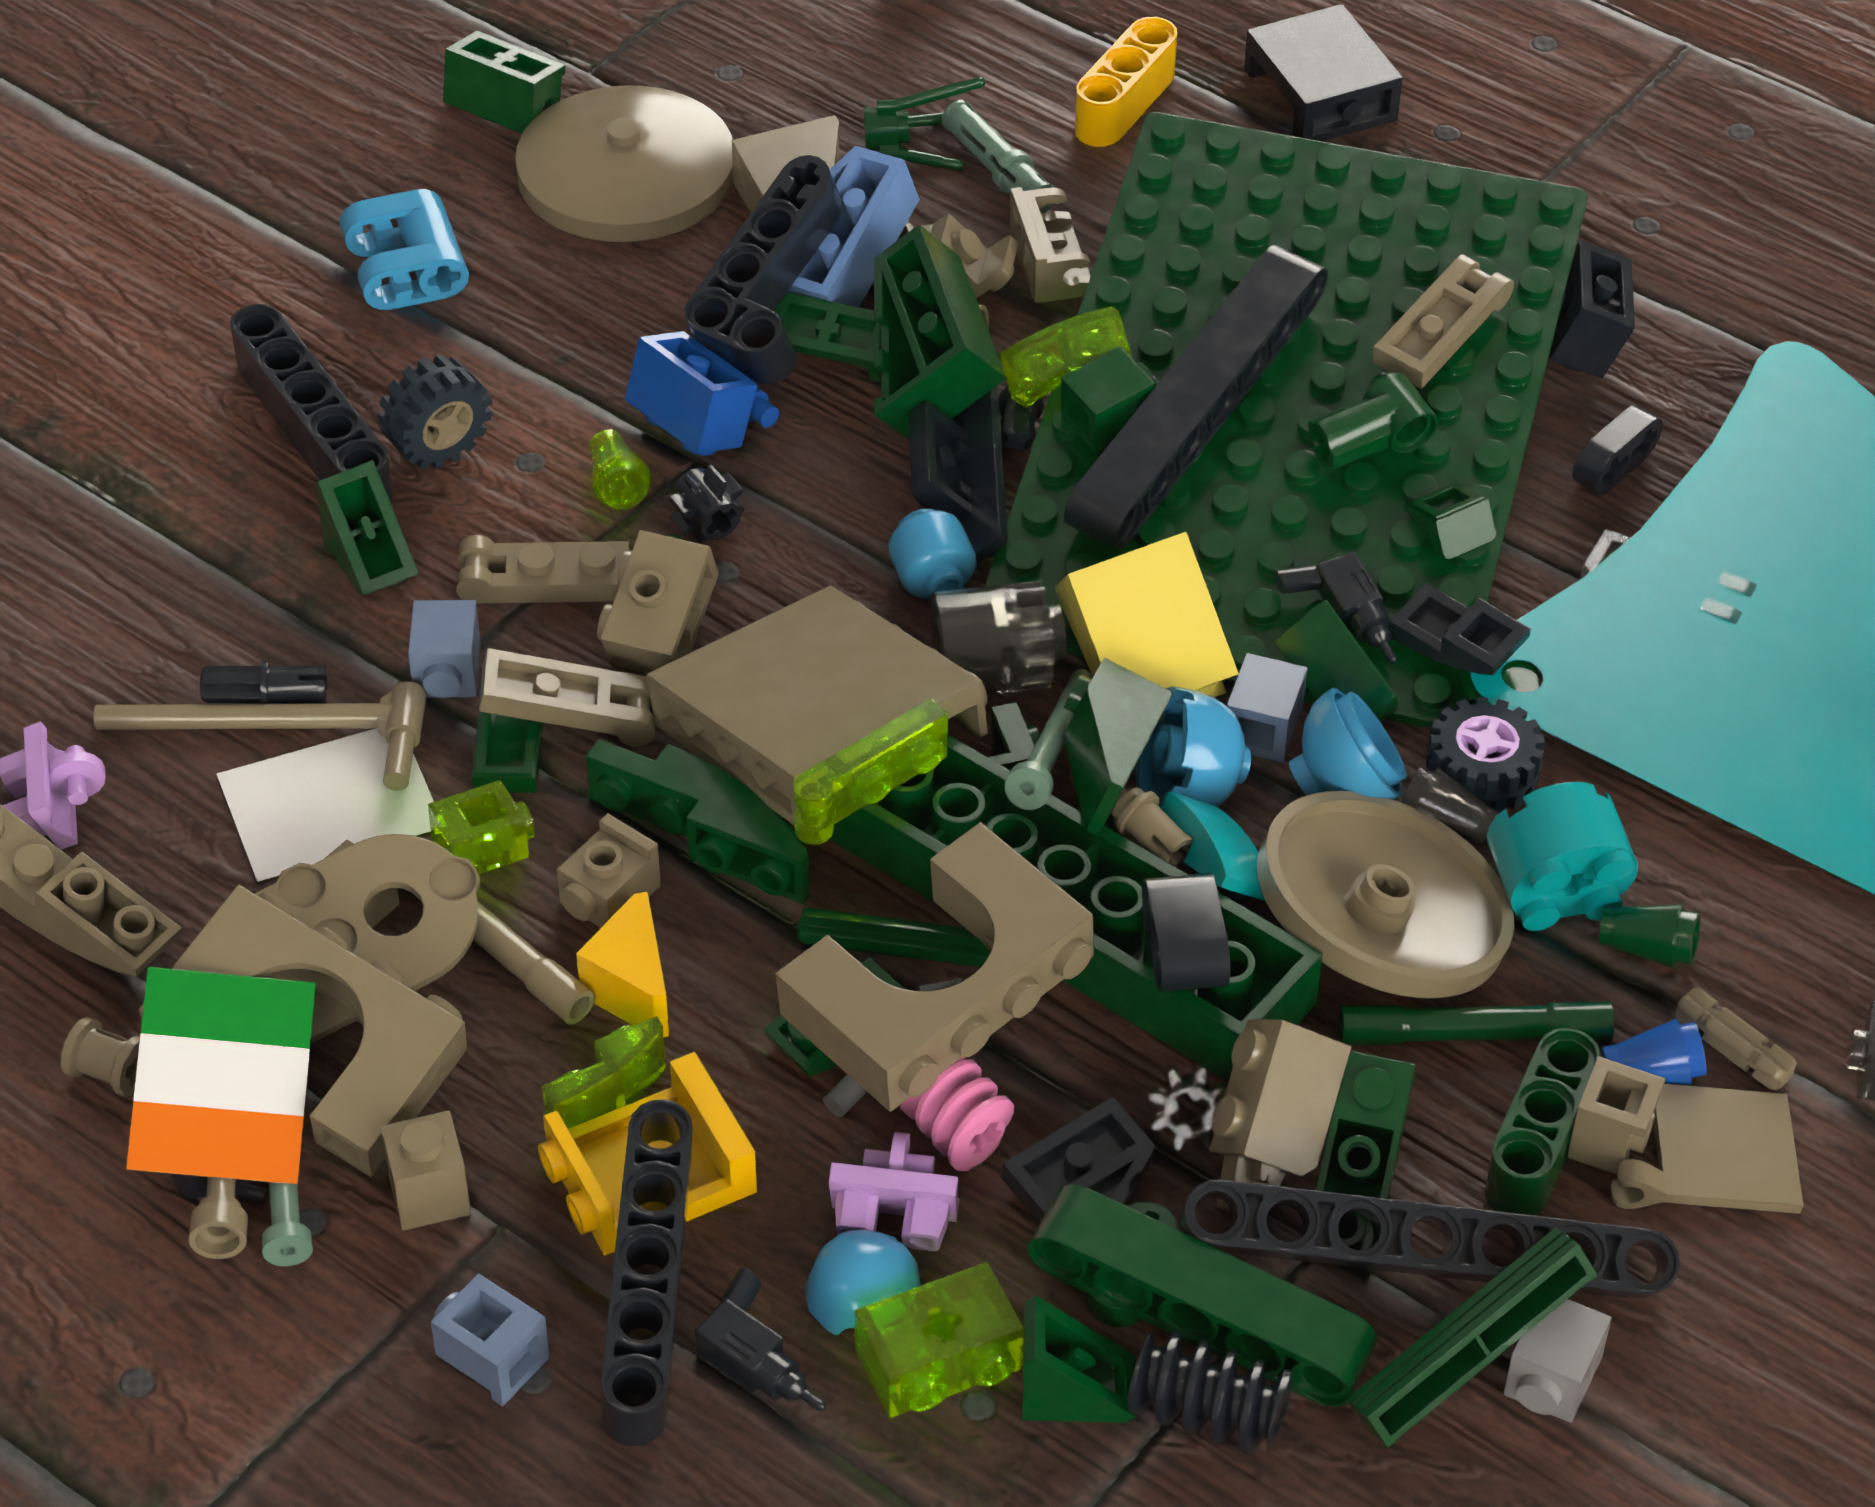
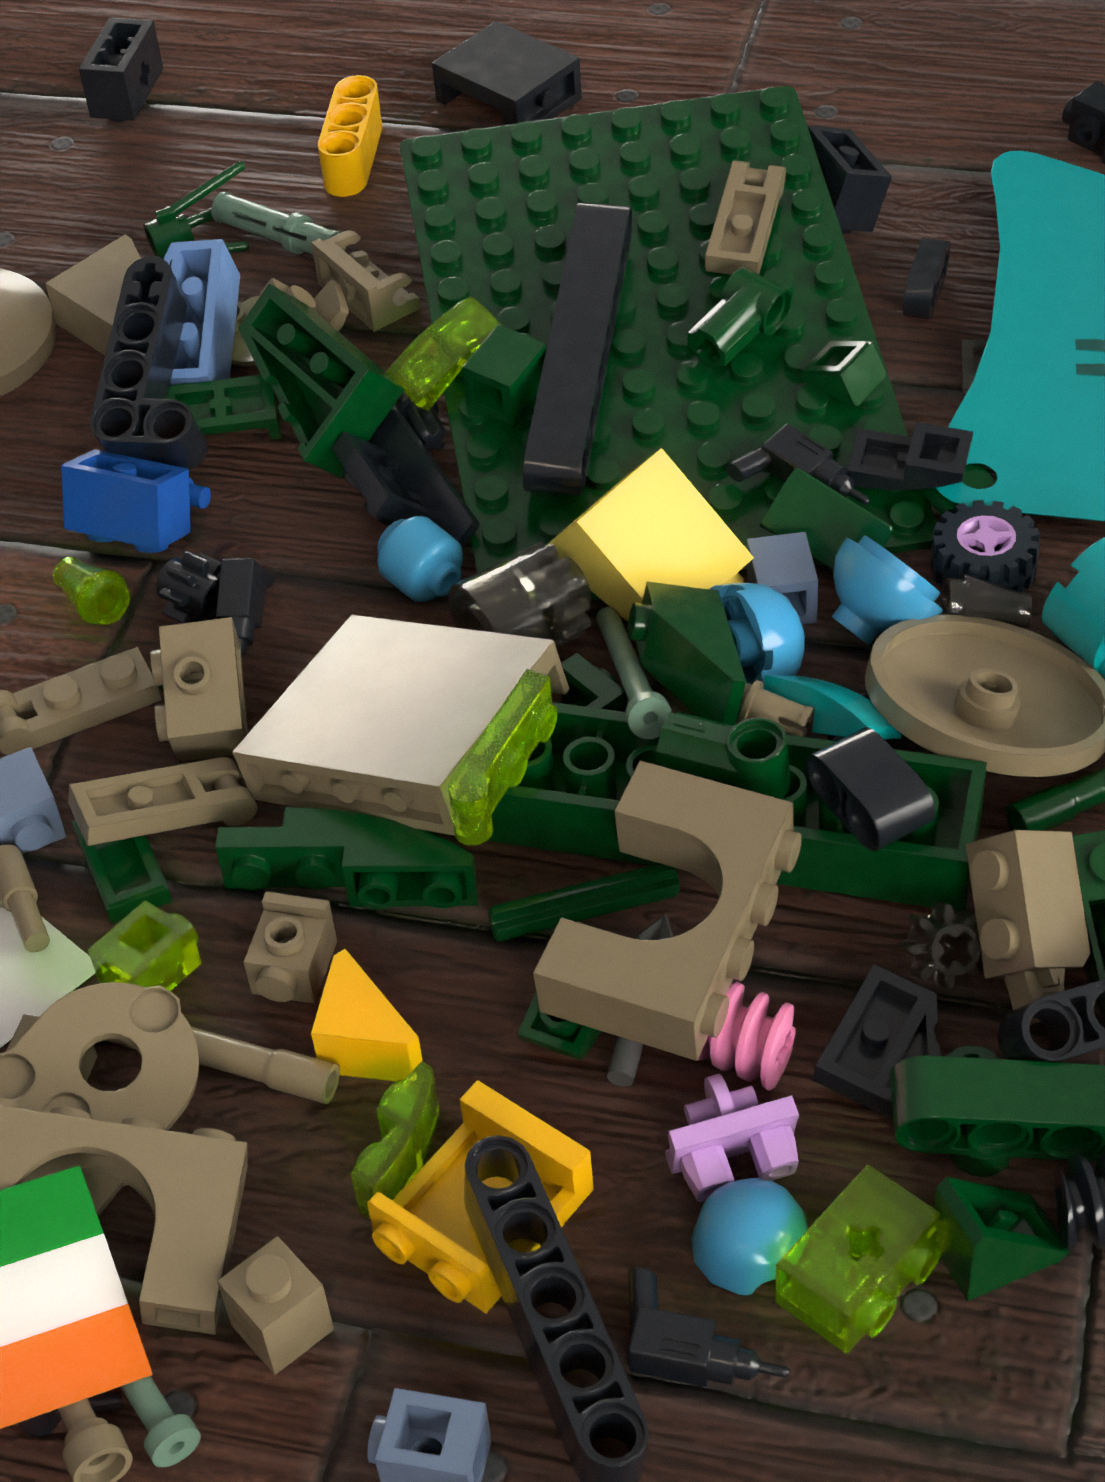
camera: 20 degrees left, 0 degrees up
none -> black piece [216,558,275,658]
none -> dark green piece [655,712,791,799]

